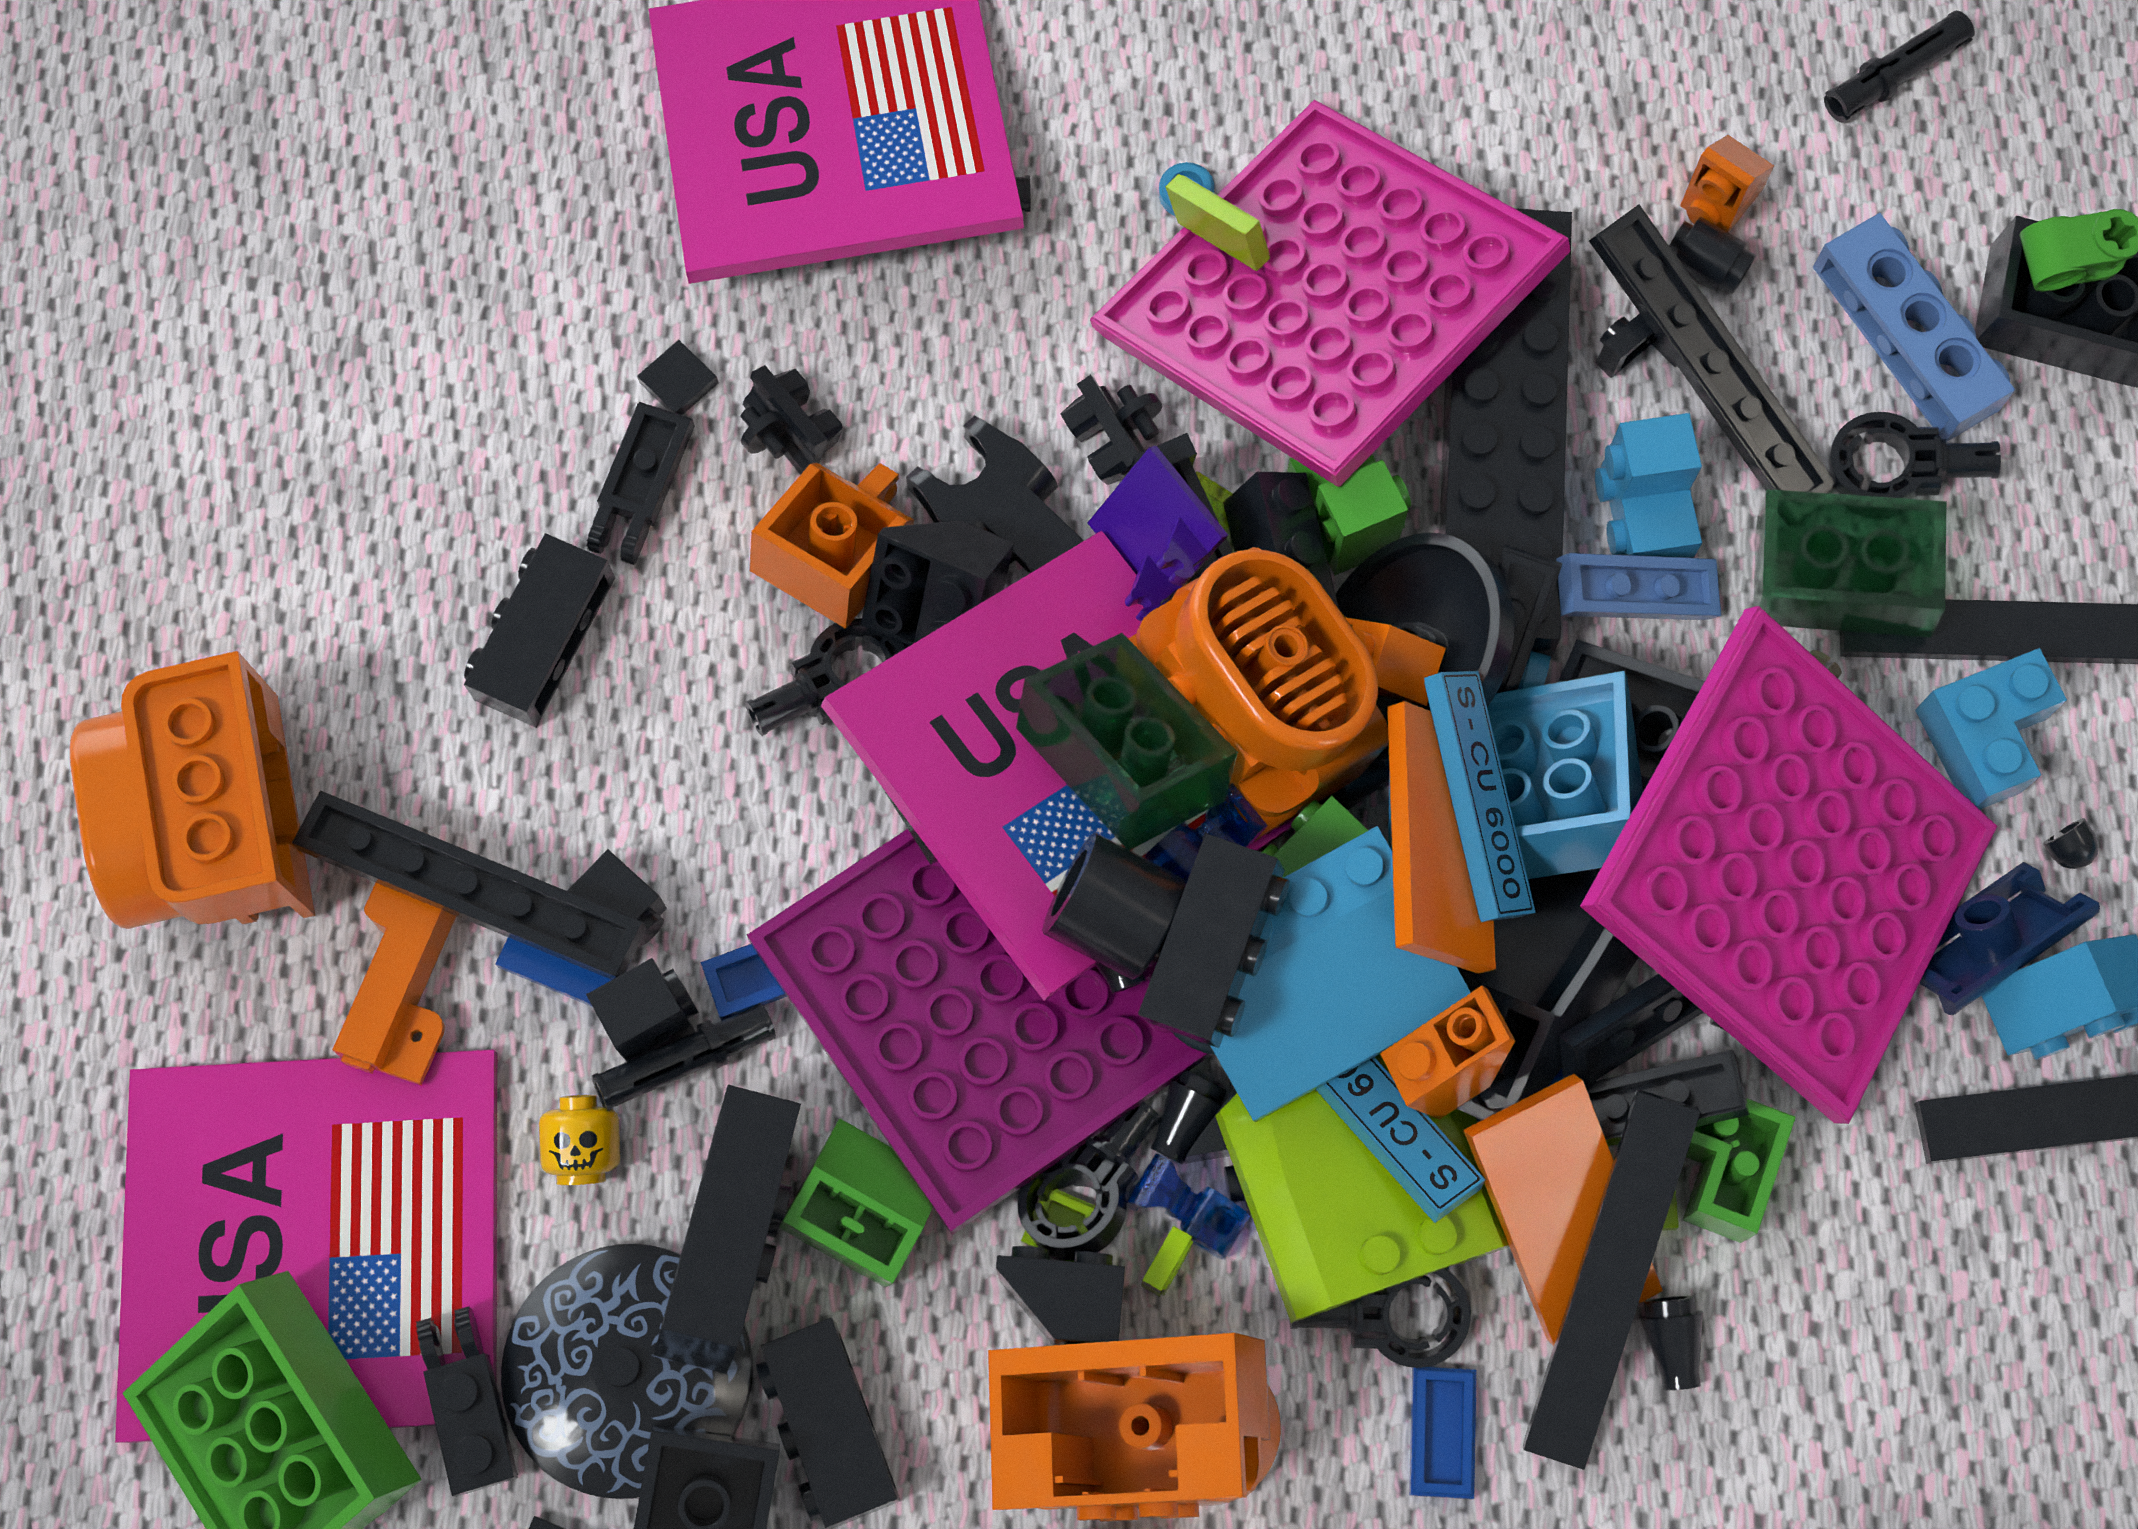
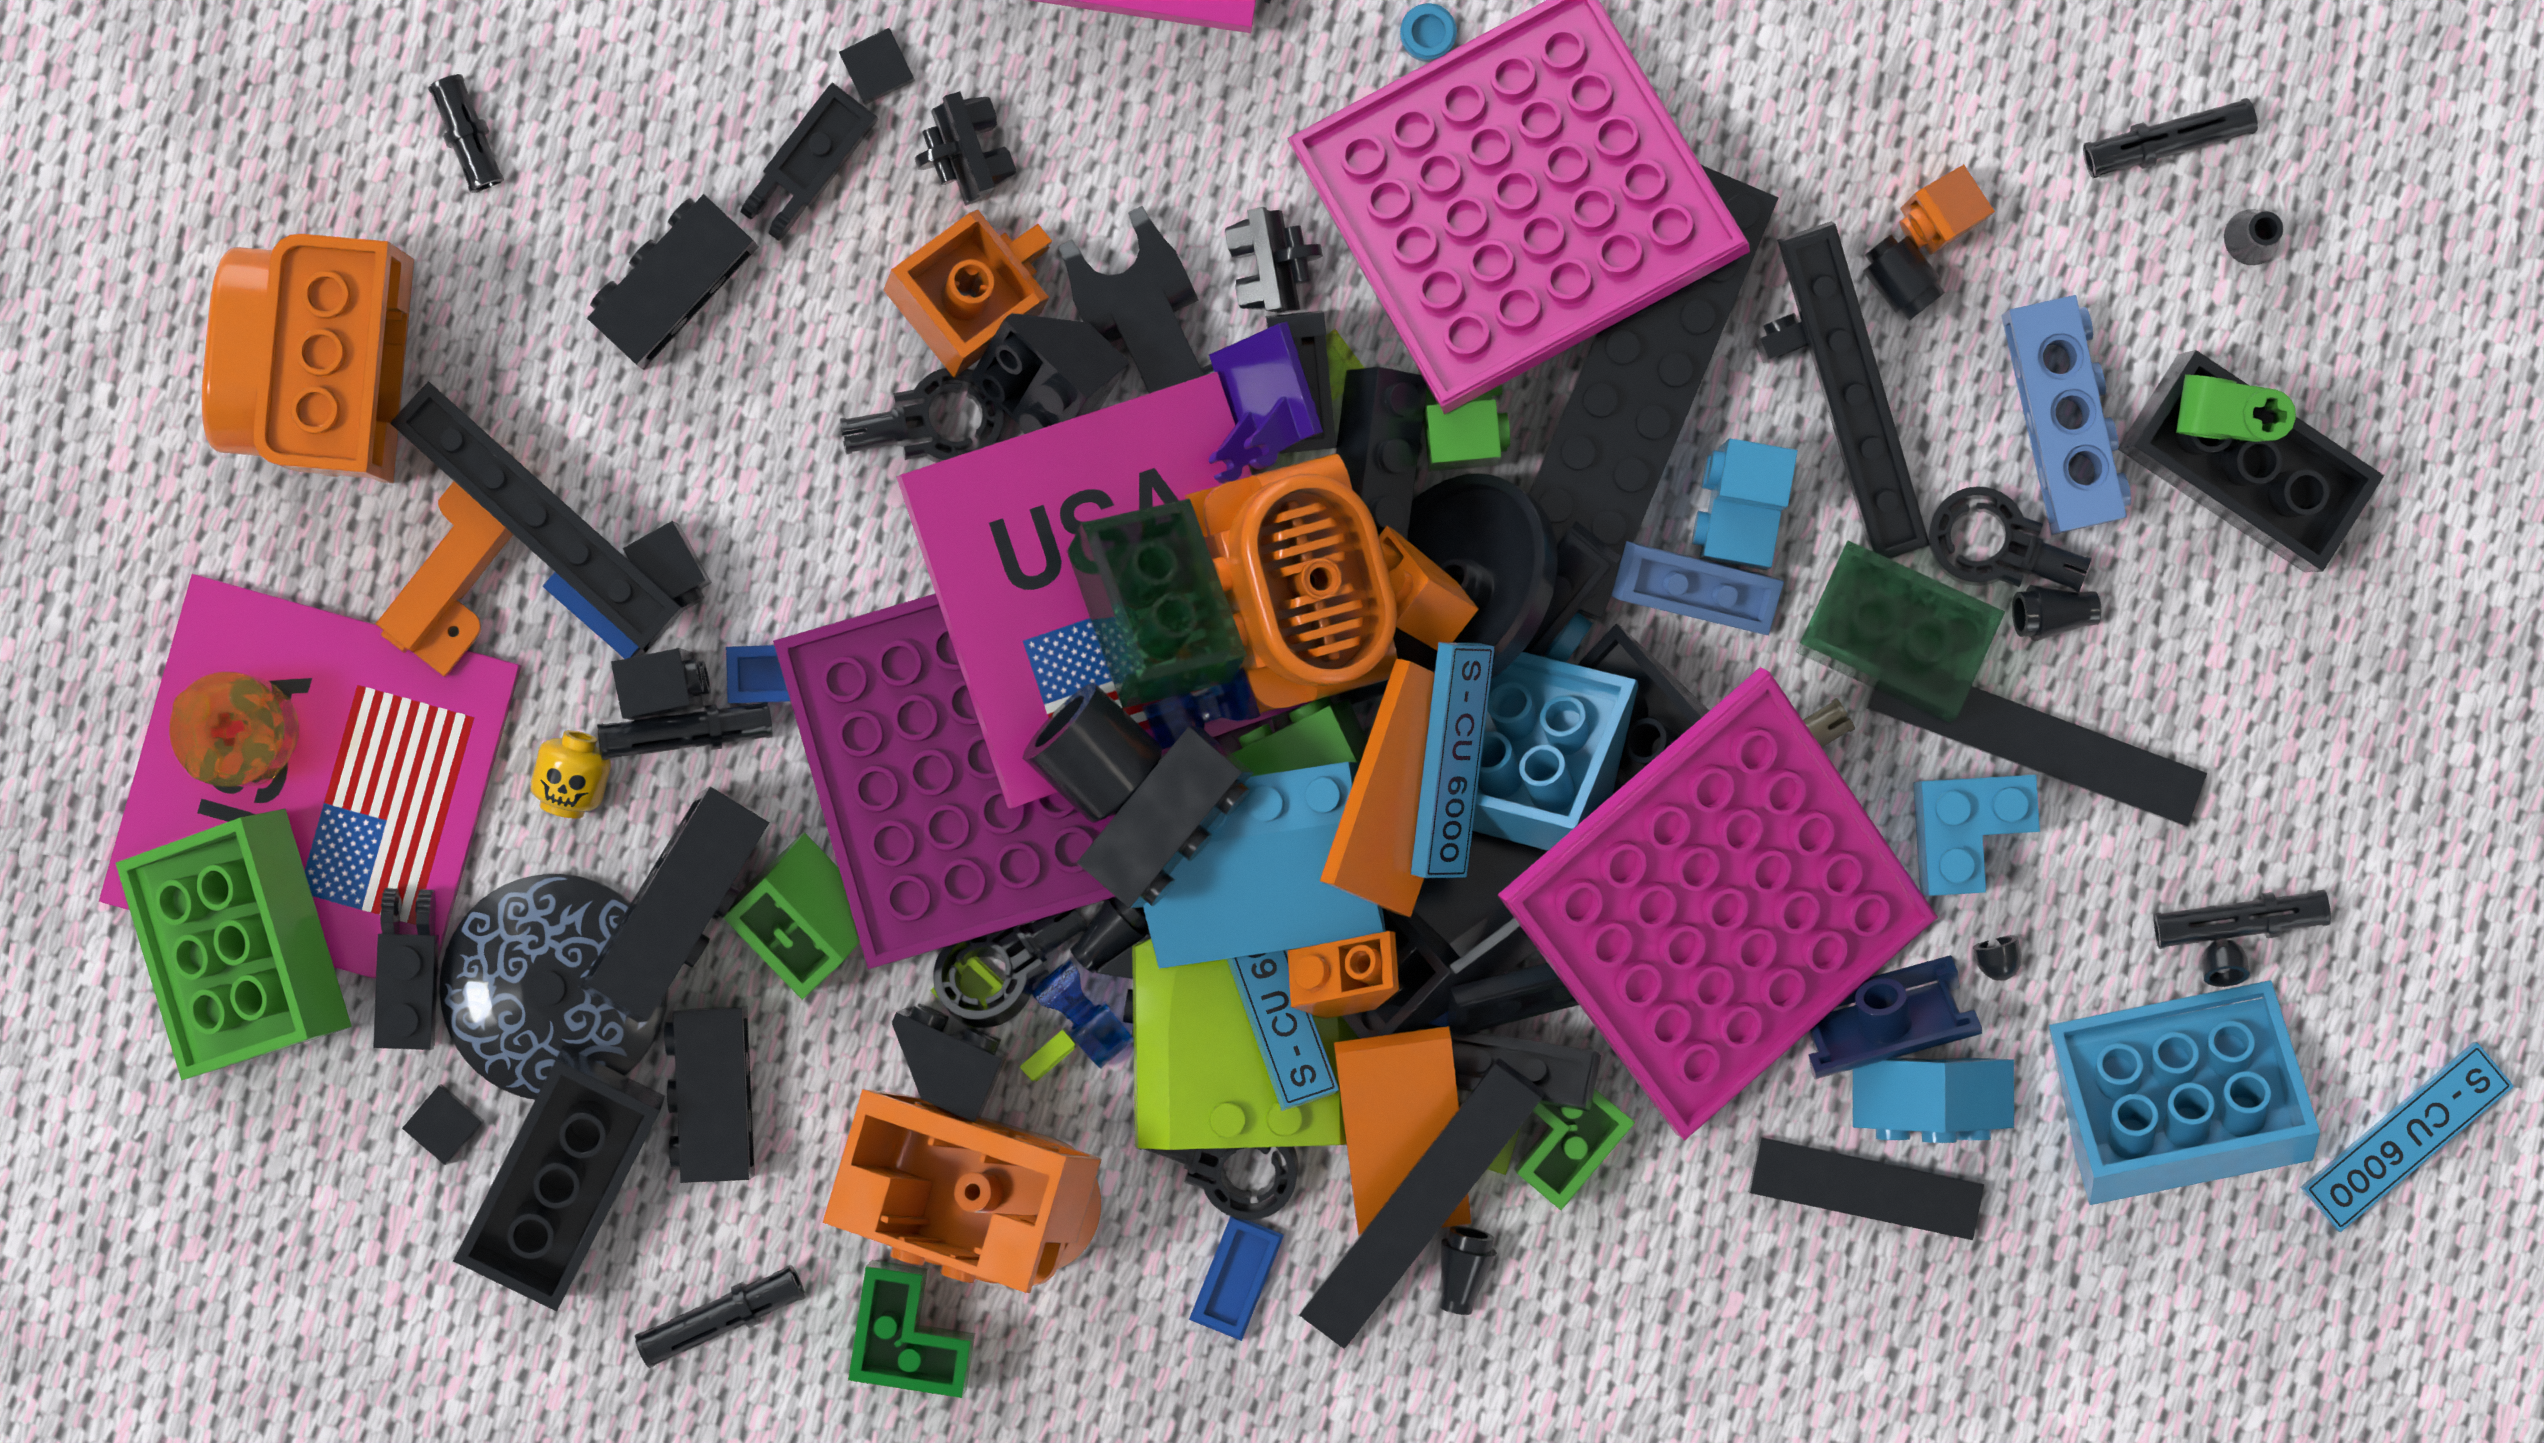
camera: 20 degrees right, 15 degrees up
lime tile [1165,174,1270,271] -> none
none -> clear yellow brick [169,672,299,788]
none -> black pin [428,74,504,193]
none -> black cone [2012,585,2101,642]
none -> black cone [2224,209,2283,265]

